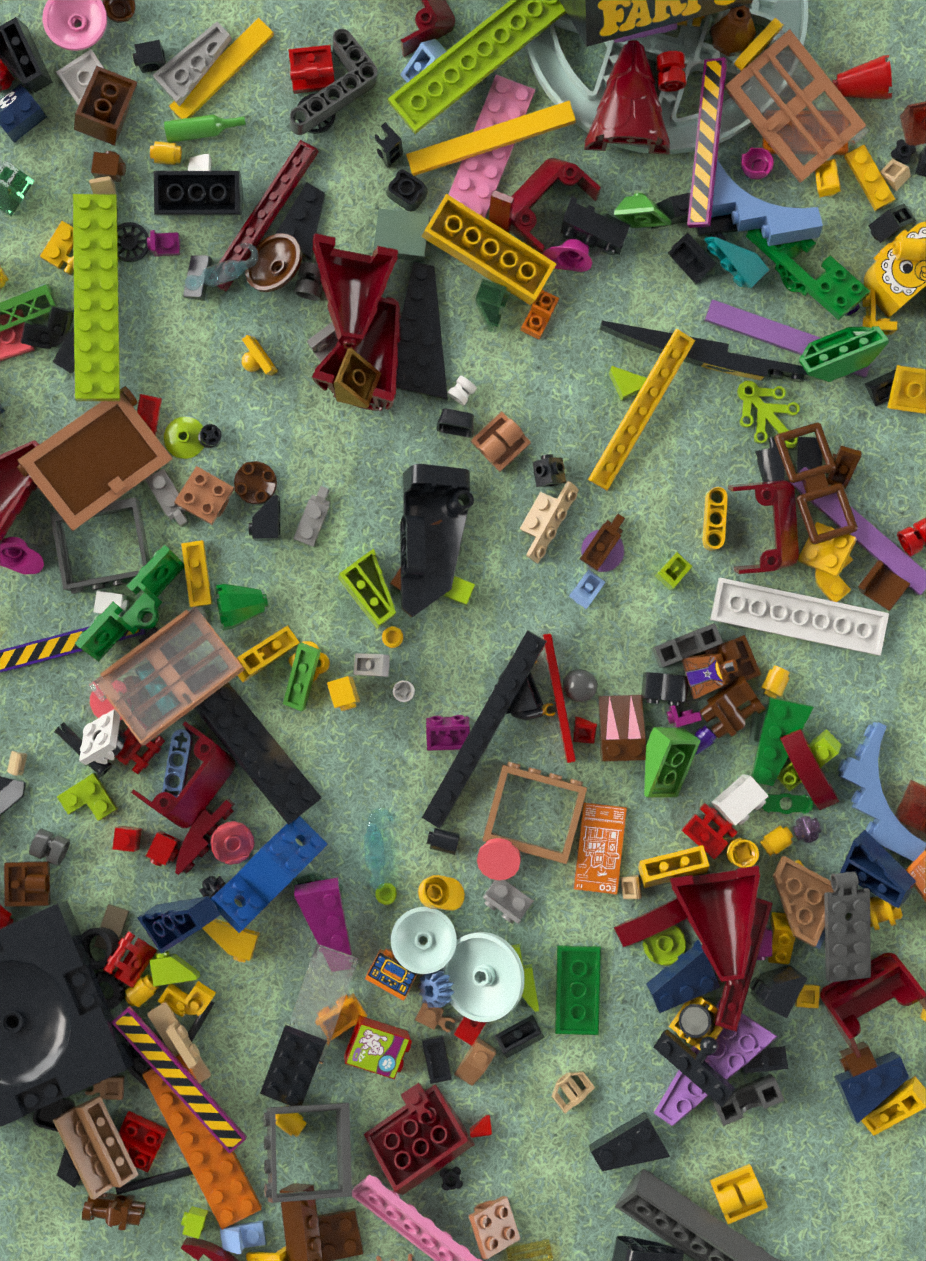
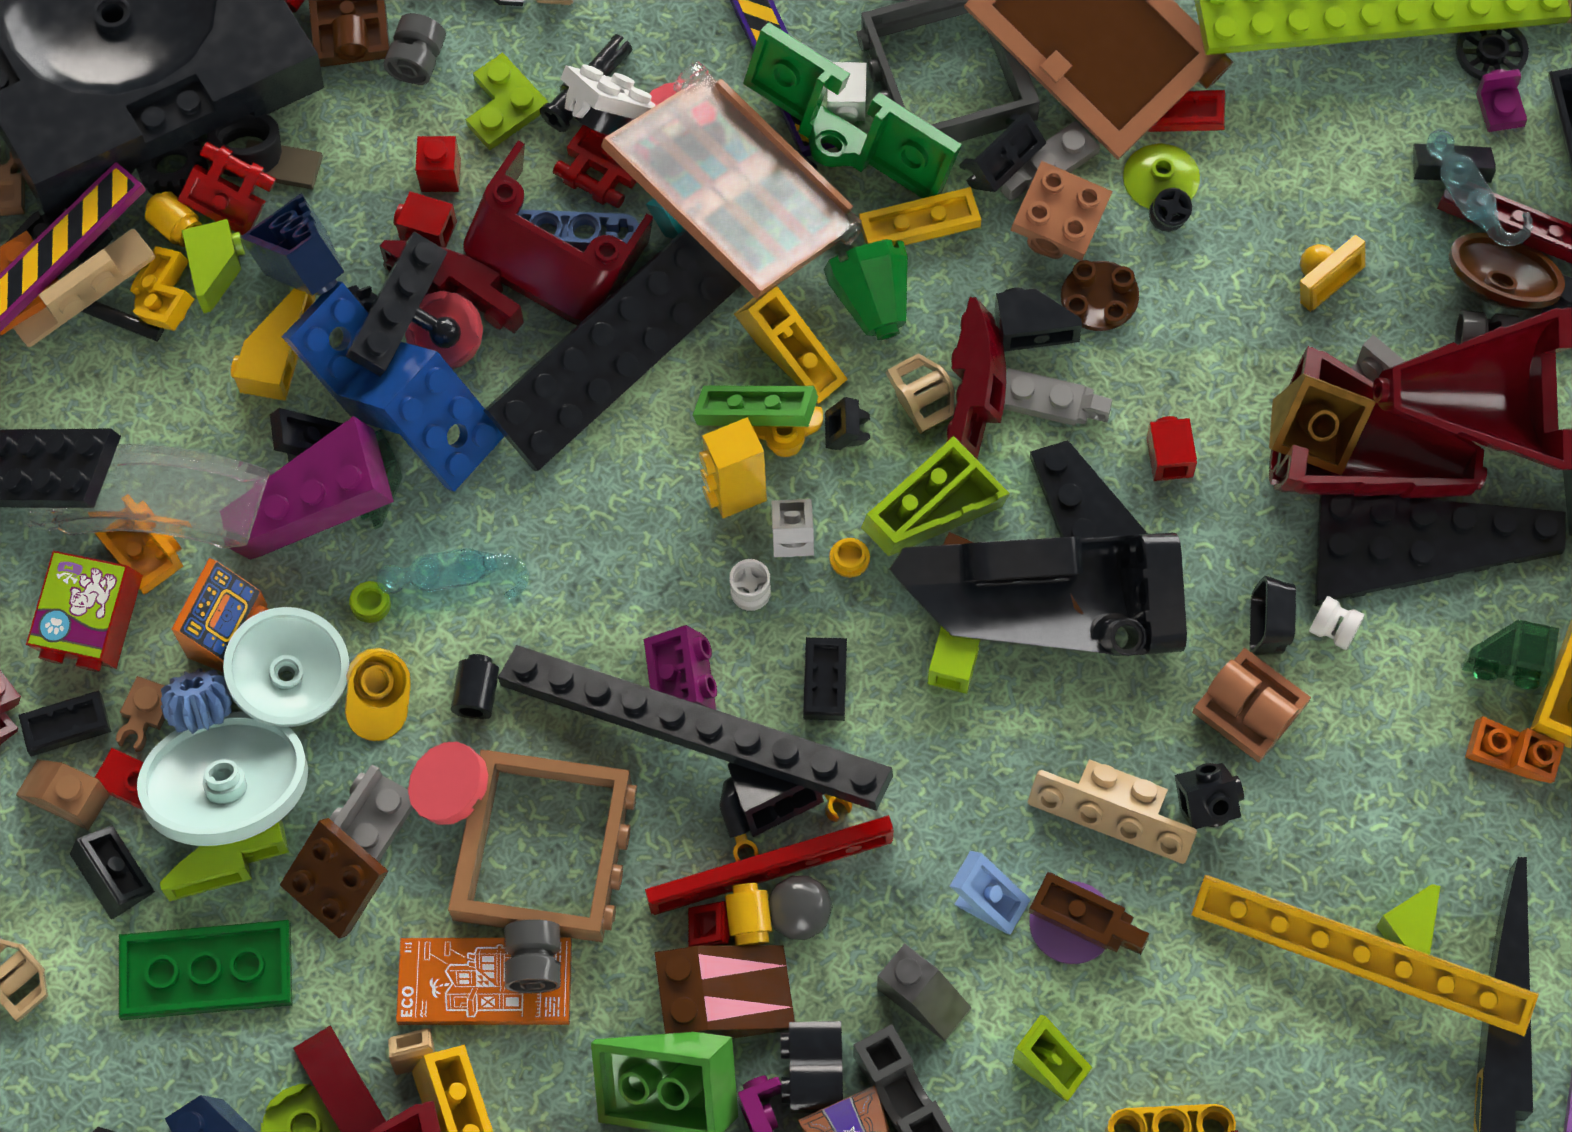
camera: 85 degrees right, 20 degrees down
none -> black slope [270,408,343,463]
none -> reddish brown plate [280,818,389,939]
none -> black plate [345,231,461,377]
none -> dark grey wheel [504,920,561,993]
none -> yellow brick [725,883,772,946]
none -> black plate [803,637,847,721]
none -> black tile [825,397,871,450]
none -> flat silver slope [877,943,971,1042]
none -> tan piece [886,353,955,434]
none -> dark red slope [947,297,1007,459]
none -> black hinge [959,112,1046,192]
none -> black wing [1030,440,1148,539]
none -> red brick [1146,416,1197,481]

